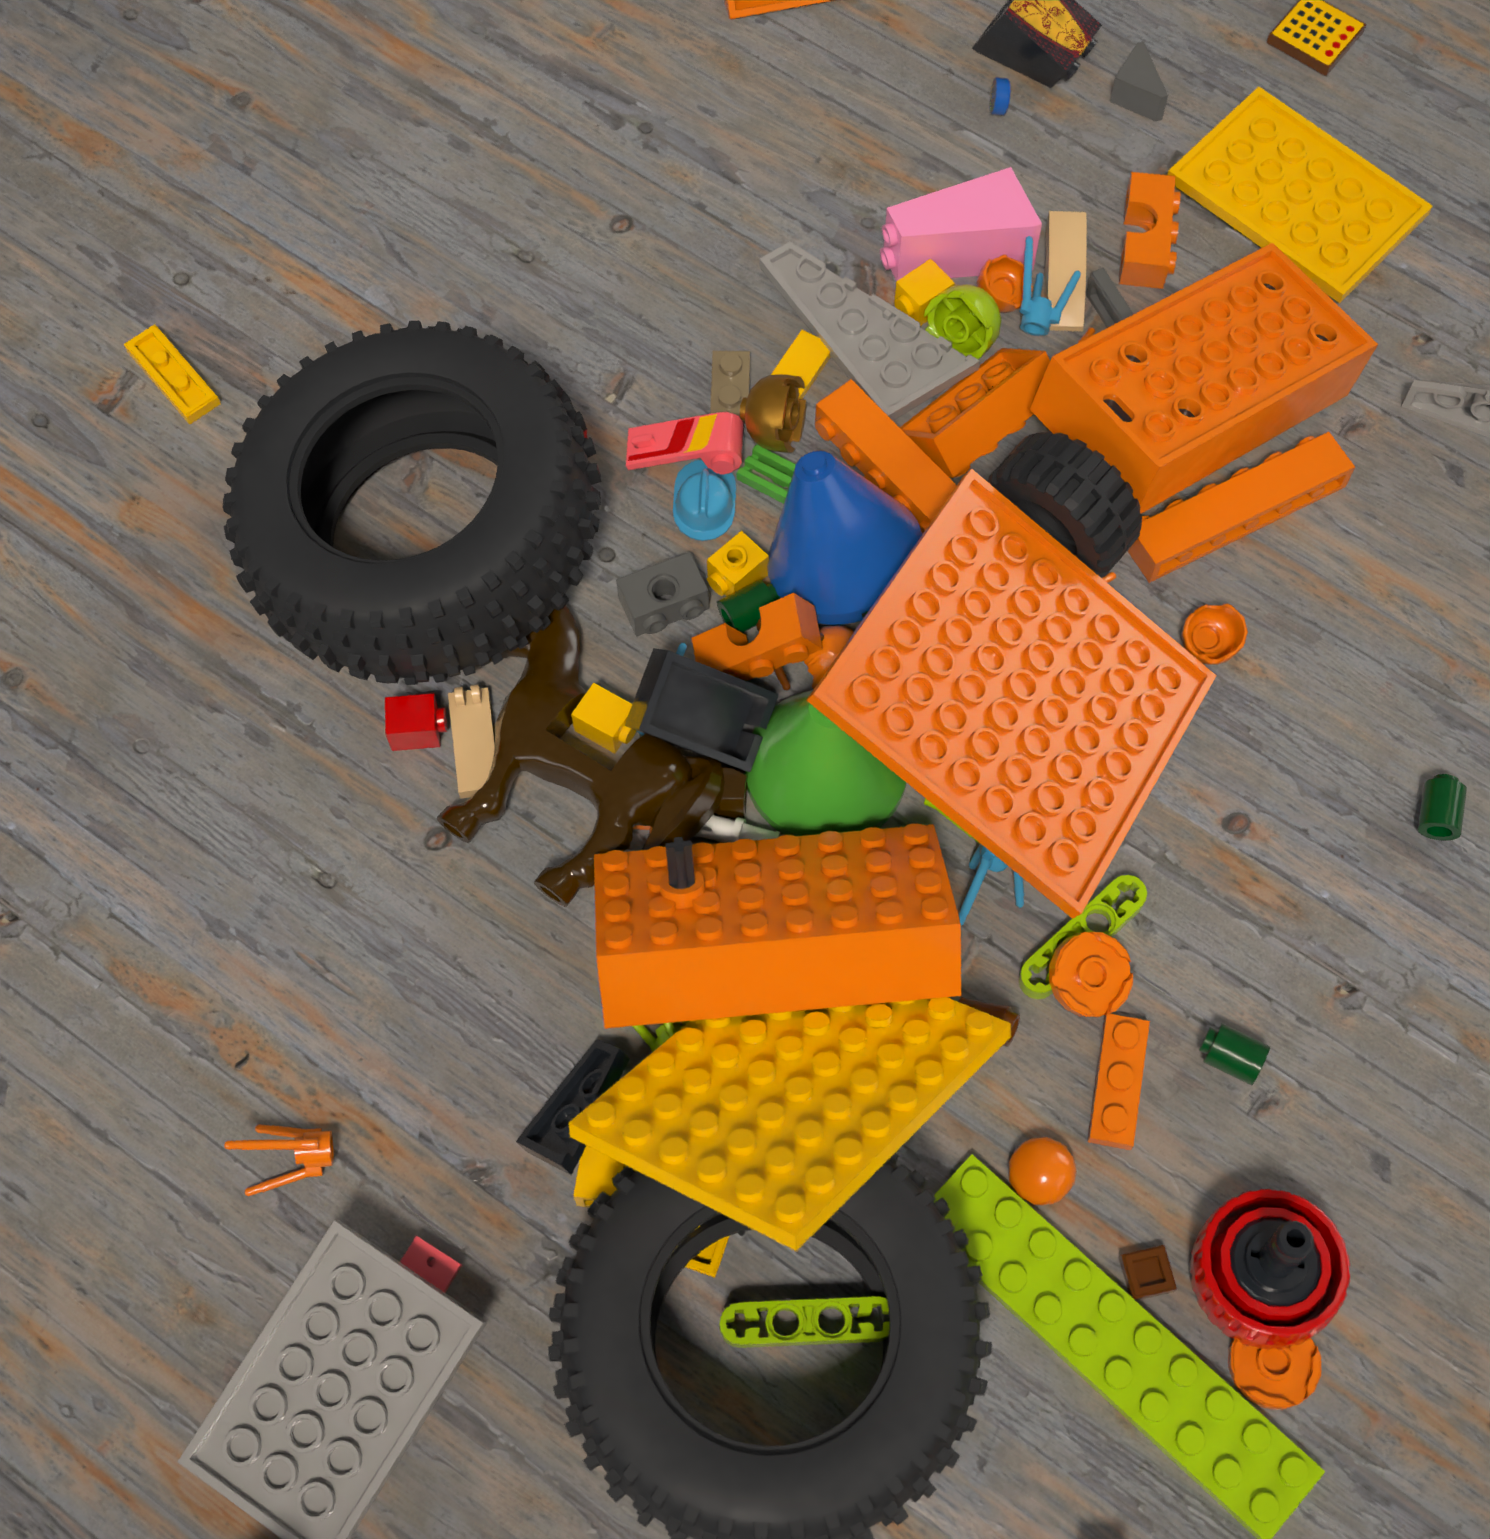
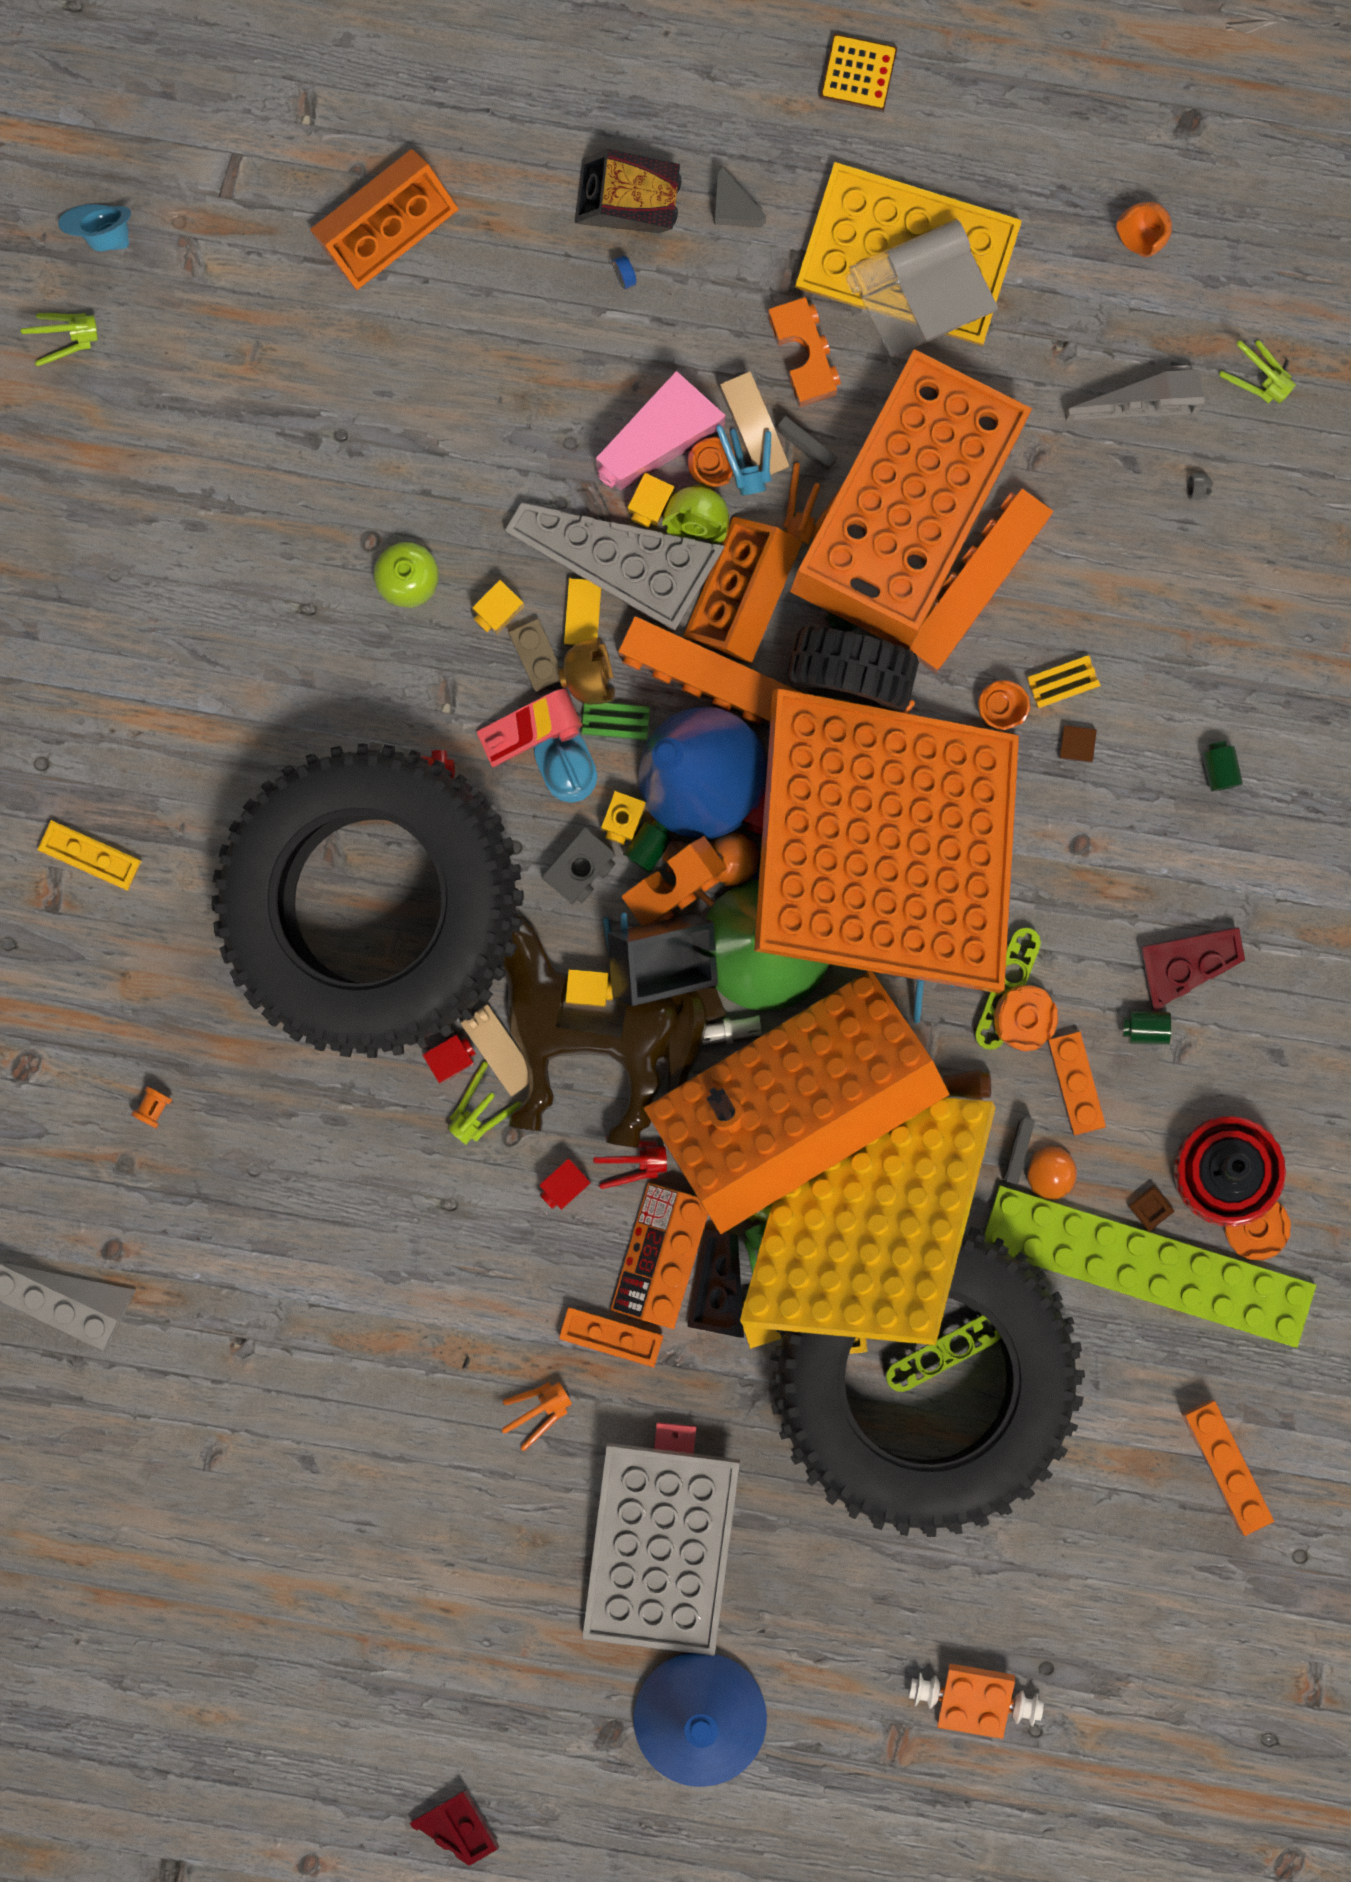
camera: 30 degrees left, 20 degrees up
none -> orange bush [131,1086,173,1129]
none -> lime cylinder [374,542,439,608]
none -> lime plant [447,1061,521,1145]
none -> yellow brick [472,580,524,634]
none -> red brick [539,1158,591,1210]
none -> orange plate [559,1307,664,1368]
none -> red plant [593,1135,667,1189]
none -> orange slope [610,1183,708,1329]
none -> light grey door [846,219,998,358]
none -> dark grey tile [1003,1118,1035,1185]
none -> yellow tile [1027,655,1101,709]
none -> reddish brown tile [1059,725,1097,763]
none -> dark red wing [1140,927,1245,1012]

